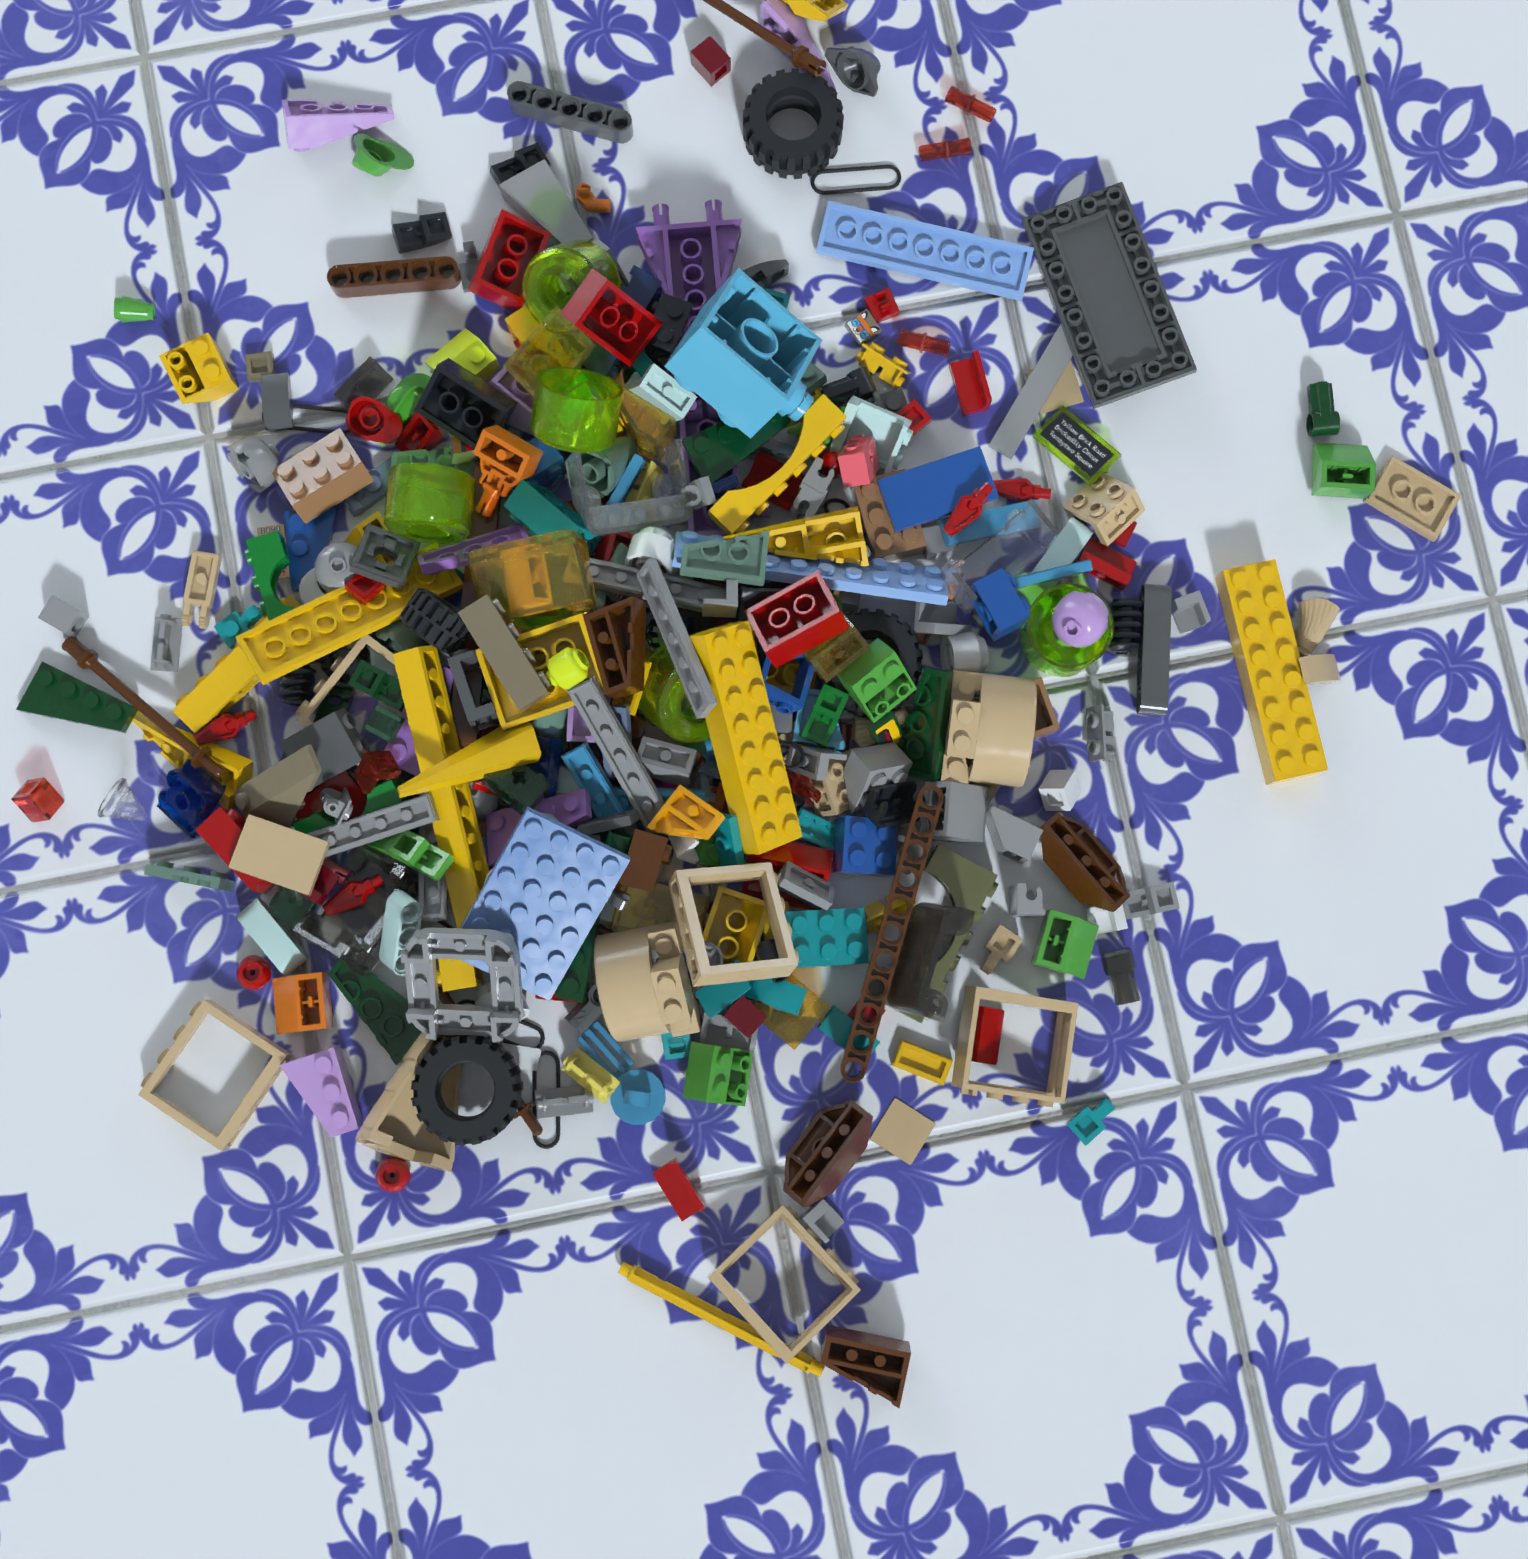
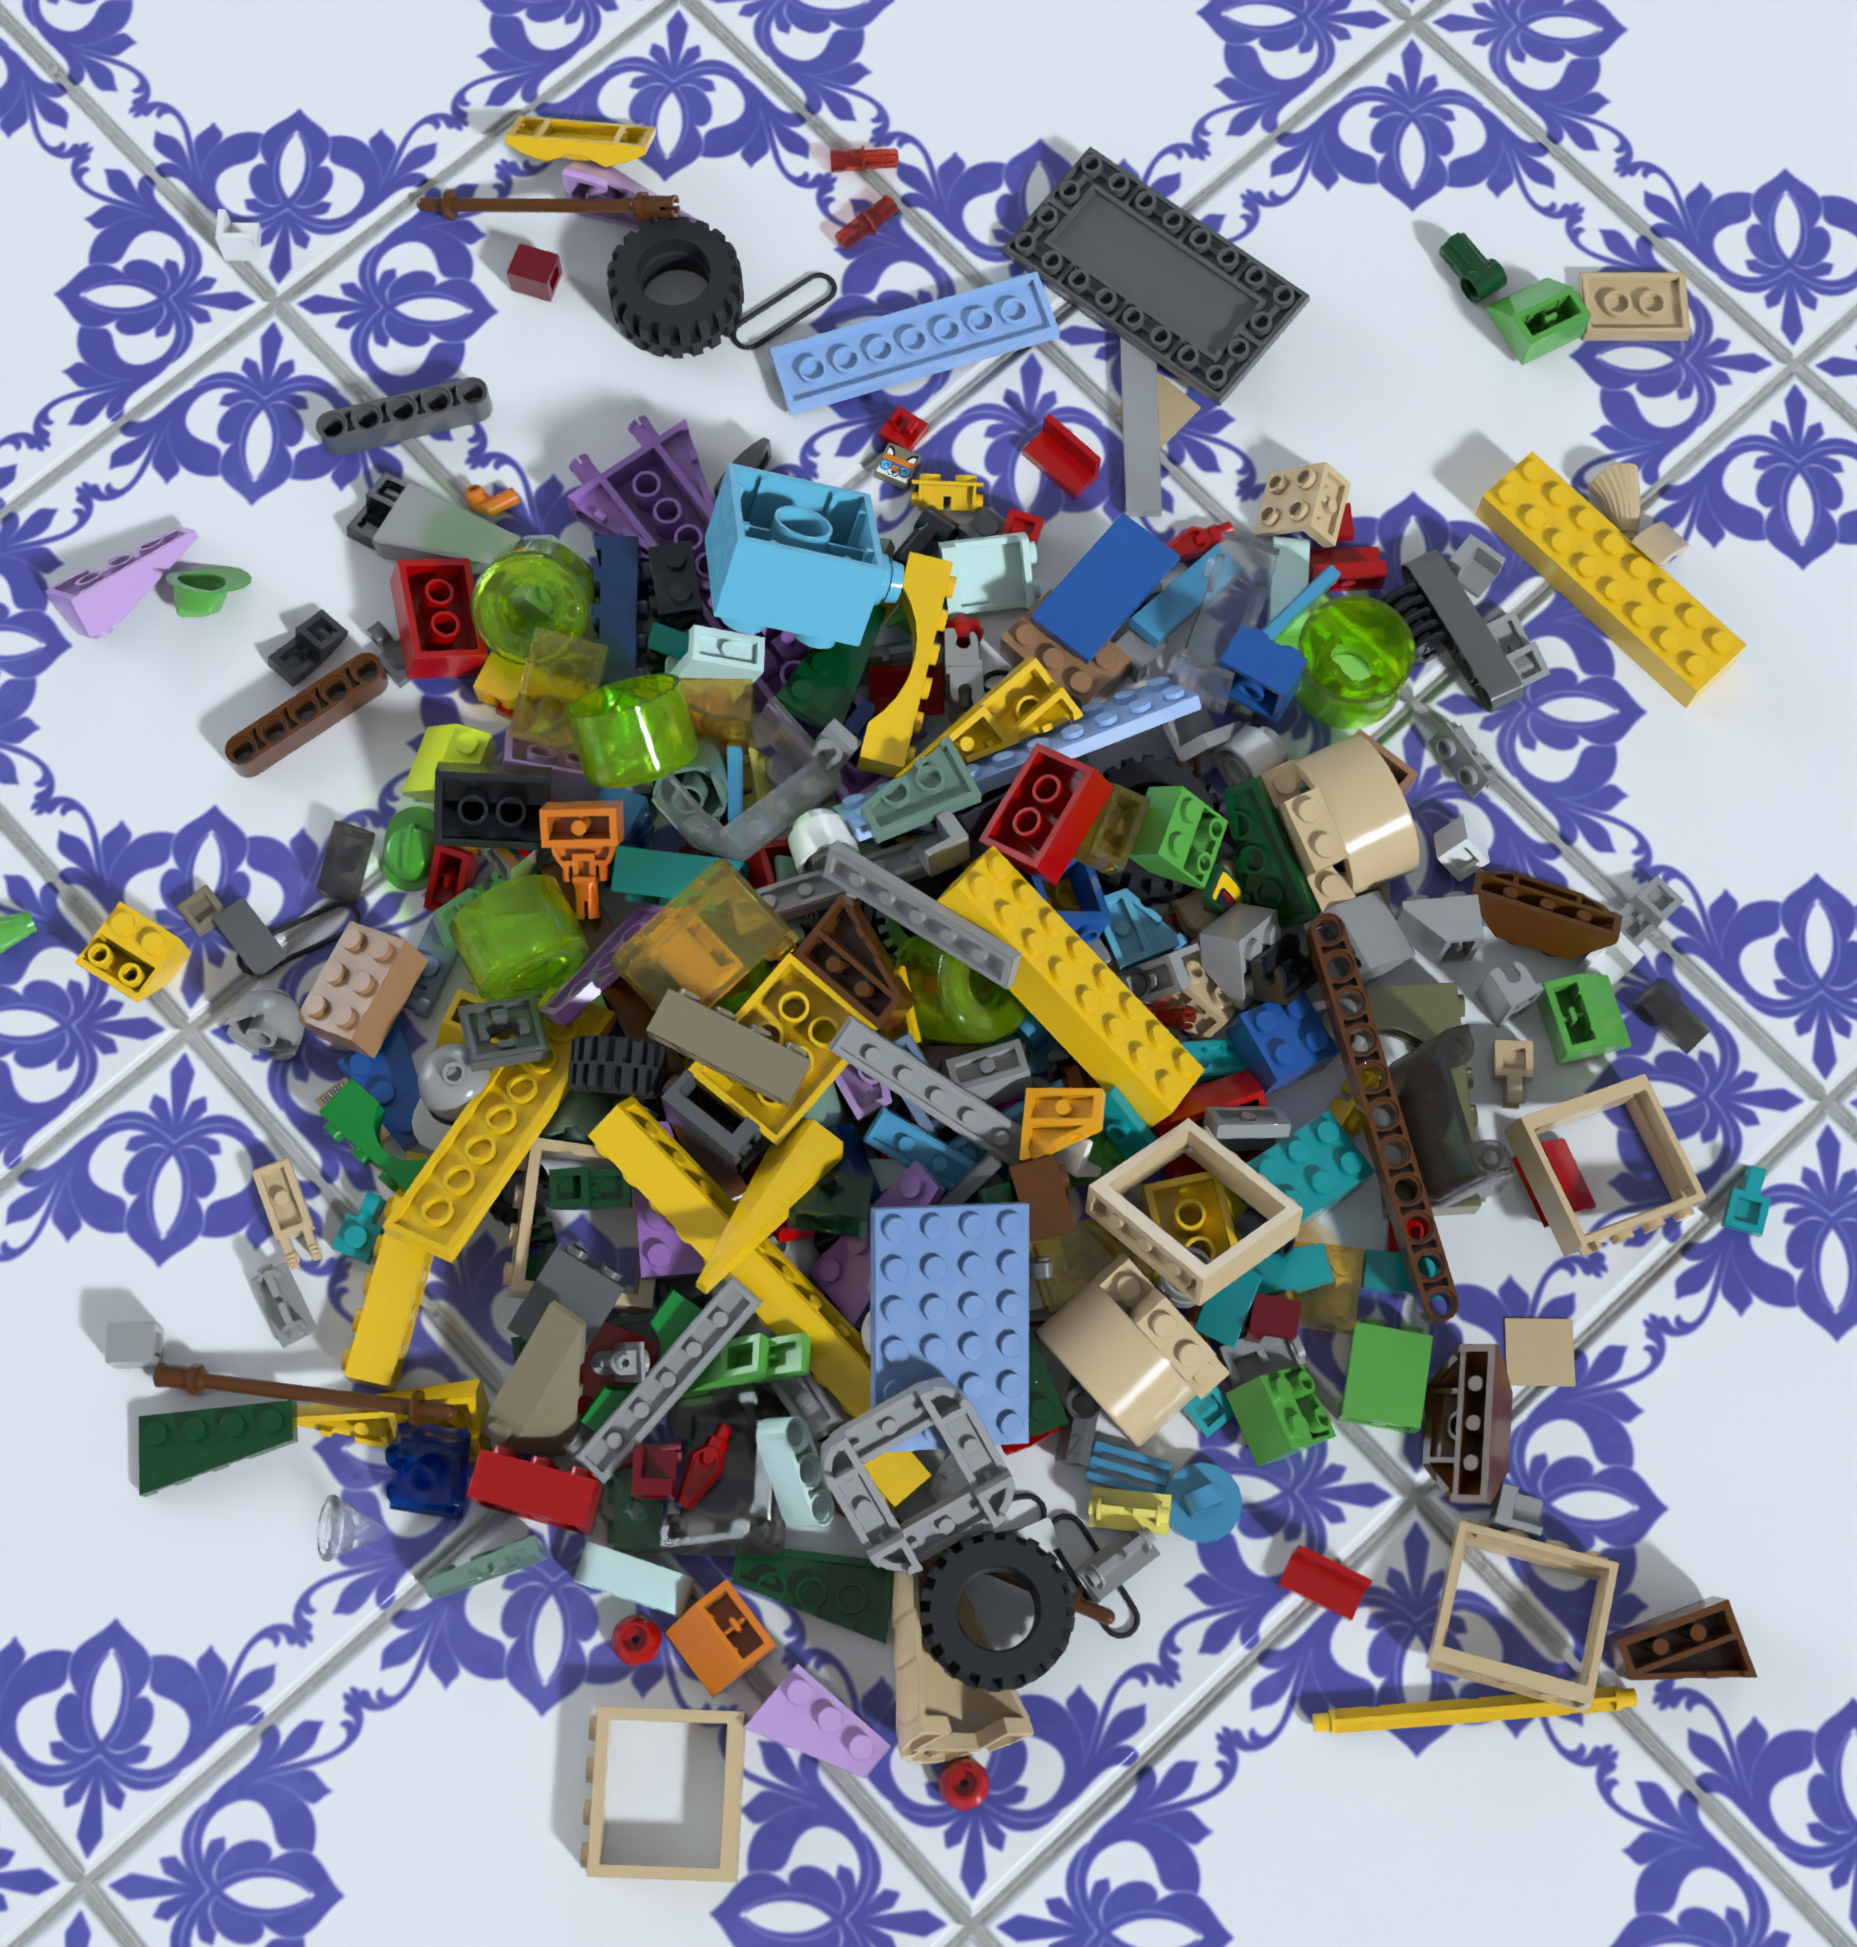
camera: 25 degrees left, 10 degrees down
clear red panel [11,777,64,822] -> none
red piece [193,709,257,746] -> none
tan tile [228,814,330,896] -> none
black piece [278,660,318,706] -> none
red tile [344,574,385,605] -> none
red piece [345,396,403,443] -> none
clear red panel [353,751,402,794] -> none
clear green slope [364,705,405,743] -> none
neon yellow head [546,647,590,690] -> none
red brick [560,268,663,367] -> none
green slope [801,684,850,748] -> none
dark grey hat [824,46,881,97] -> none
coral brick [837,434,880,488] -> none
yellow tile [891,1039,953,1086] -> none
clear red axle [897,329,951,356] -> none
red piece [943,482,994,537] -> none
piece [1033,406,1121,486] -> none
lavender cylinder [1052,591,1109,648] -> none
none -> bright green panel [1337,1318,1433,1434]
none -> light grey slope [1486,610,1551,687]

